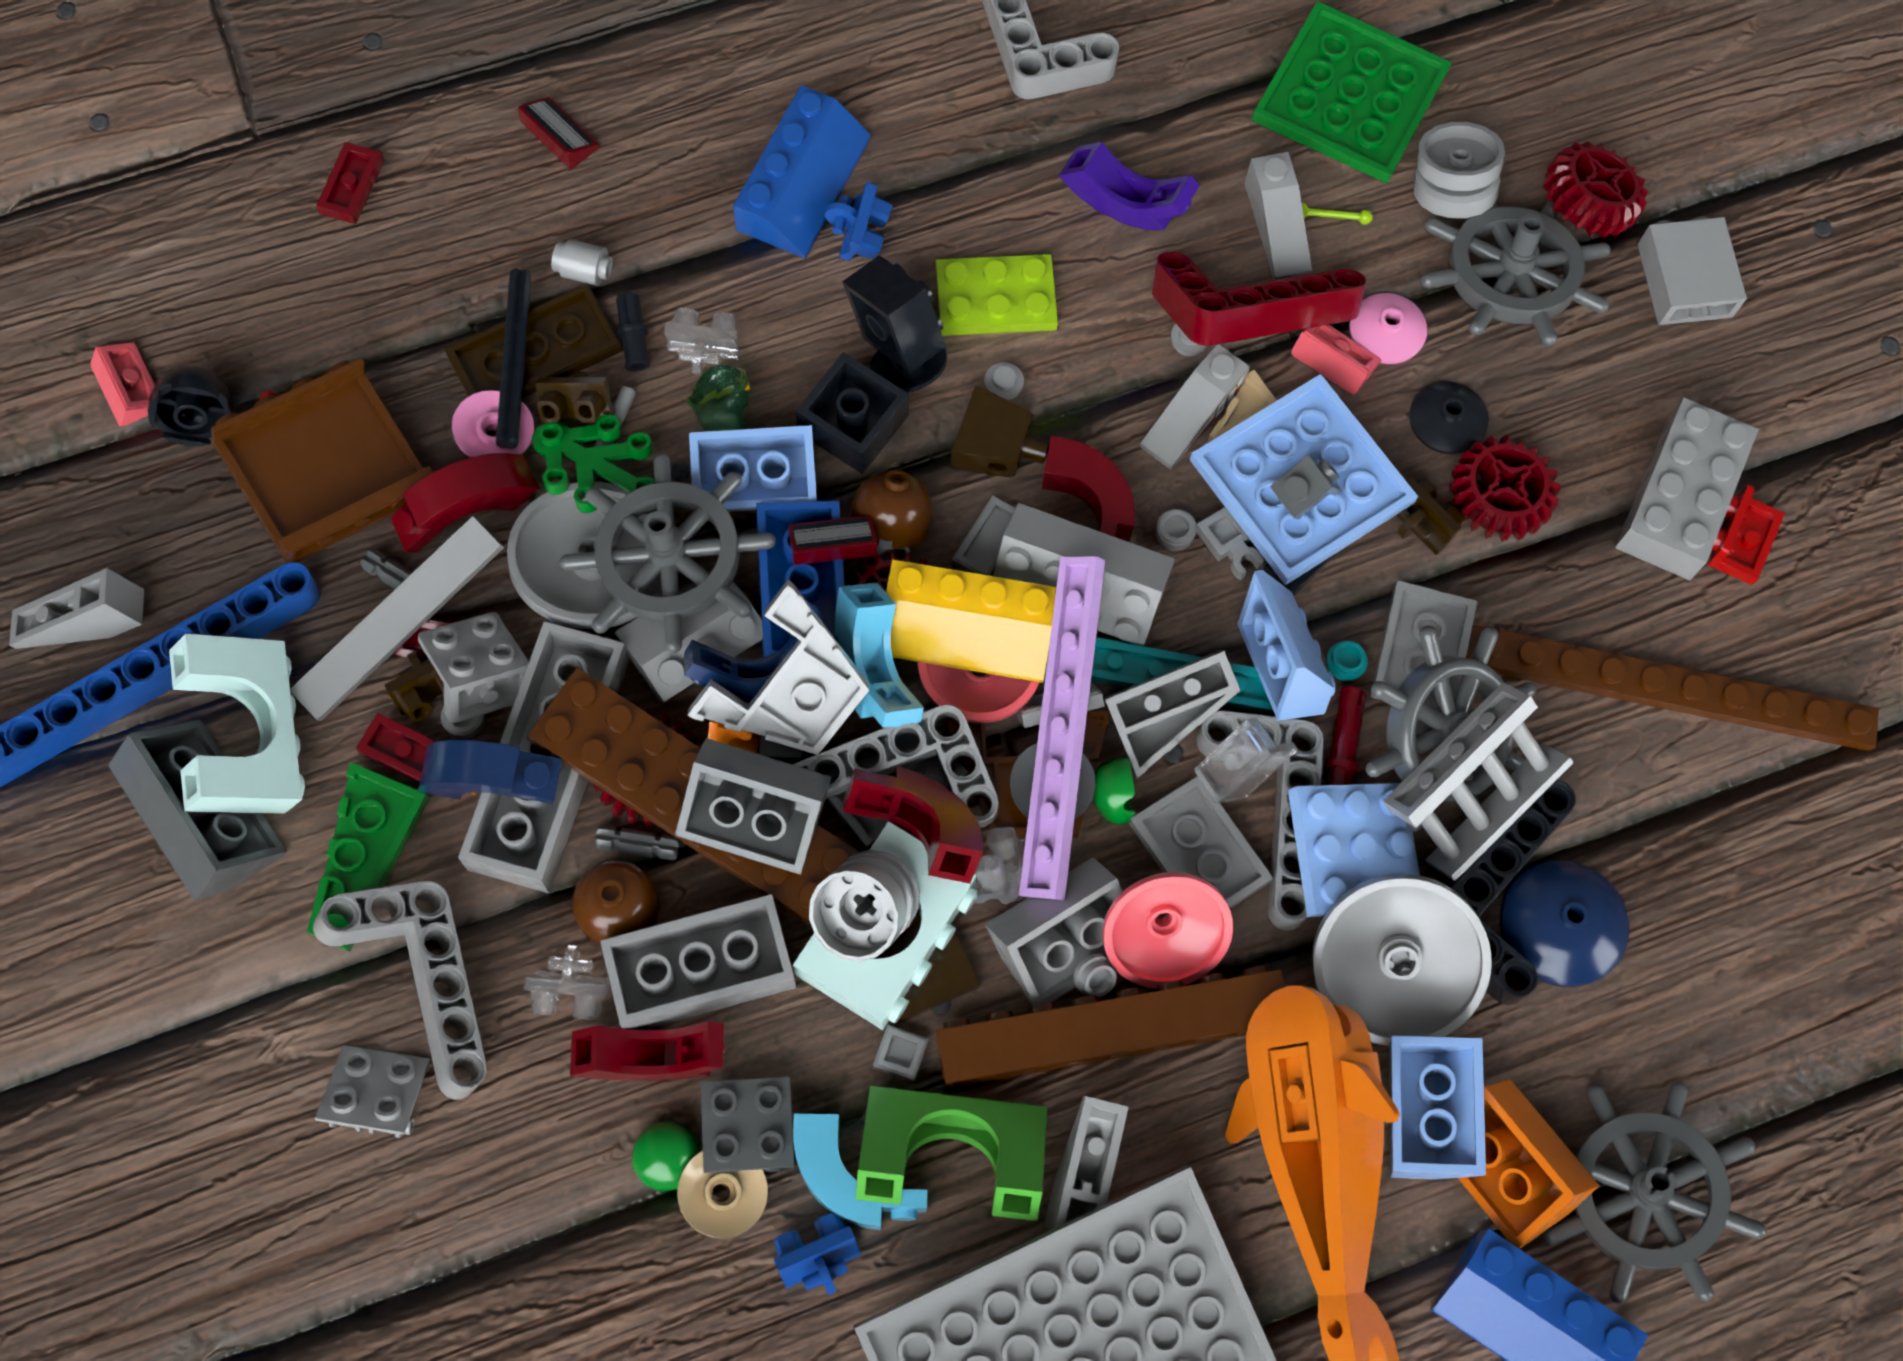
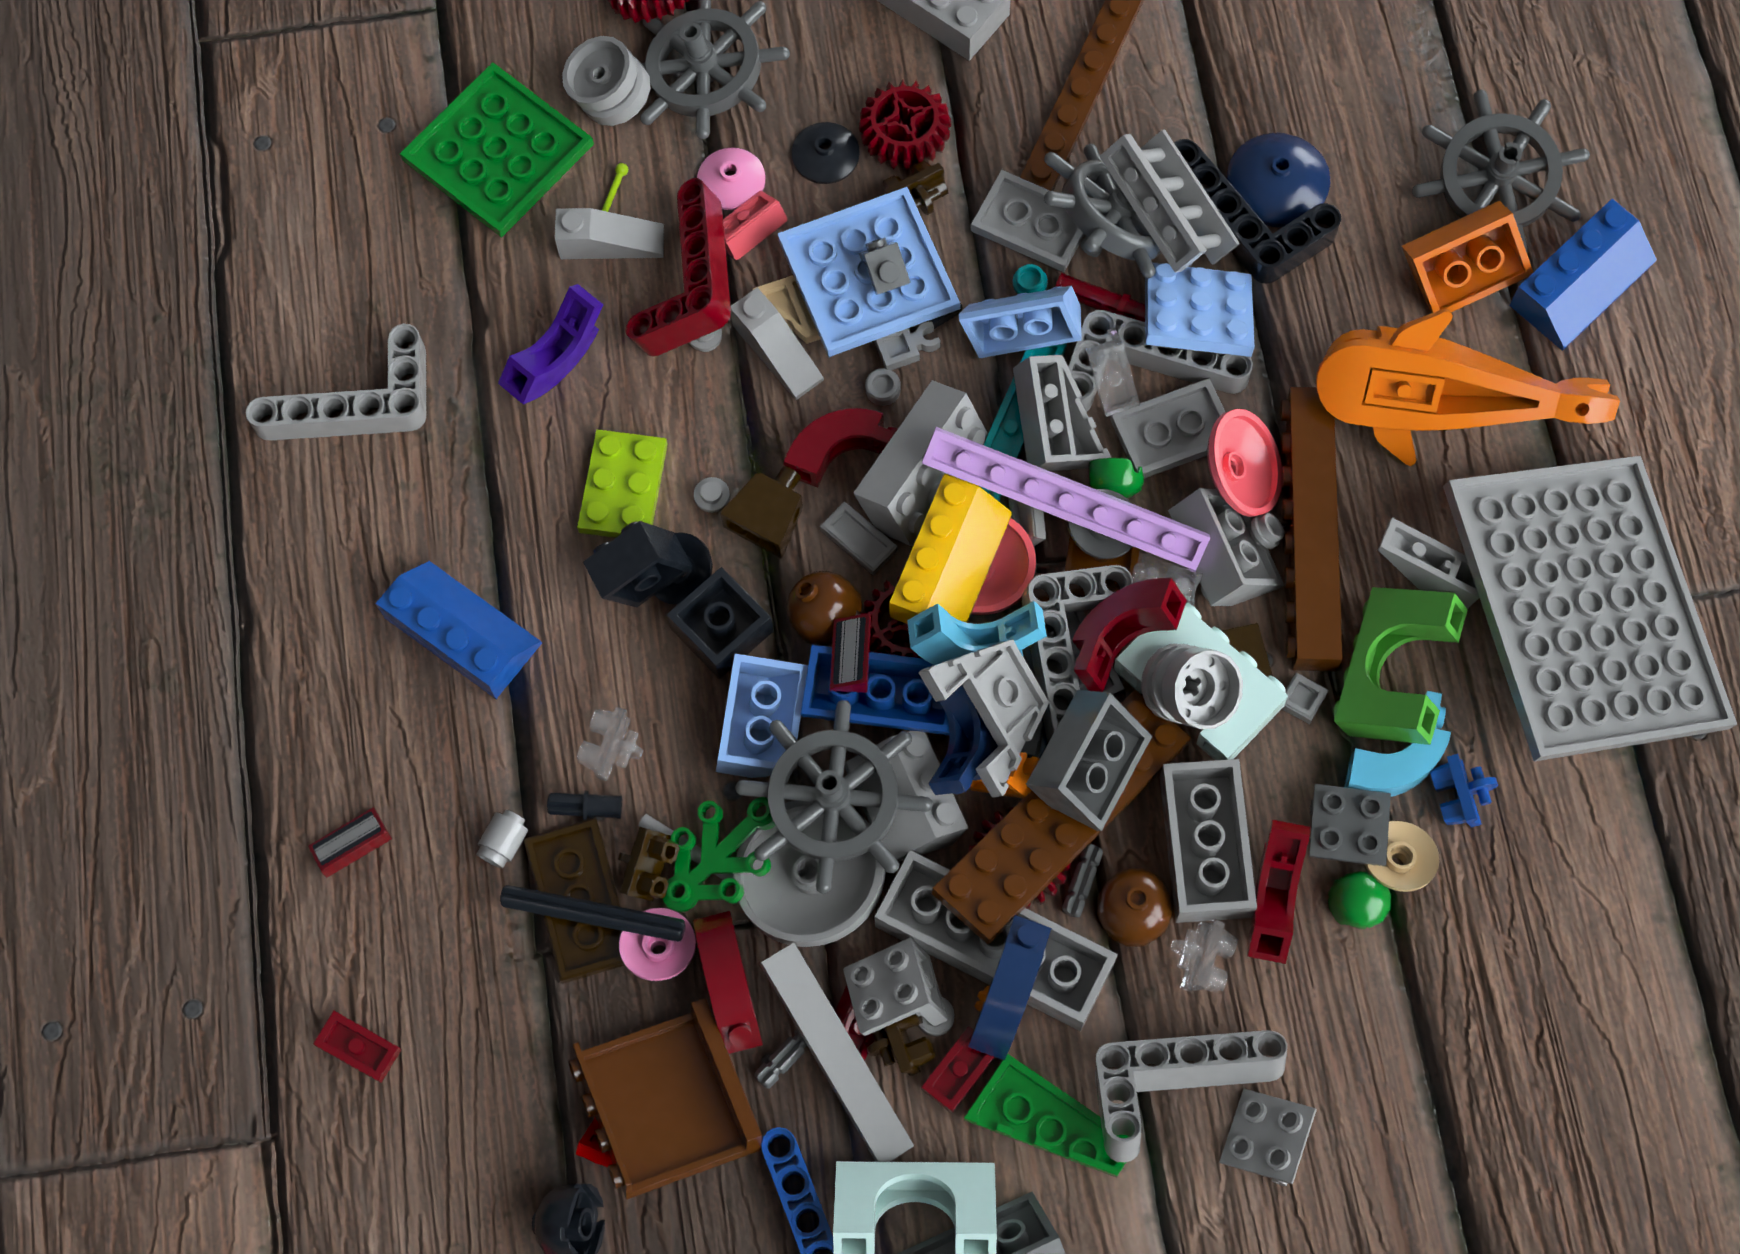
camera: 70 degrees left, 0 degrees up
clear green hair [686,365,750,432] -> none
blue hips [825,182,892,261] -> none
light grey dish [1312,874,1492,1046] -> none
light blue slope [1389,1036,1486,1179] -> none

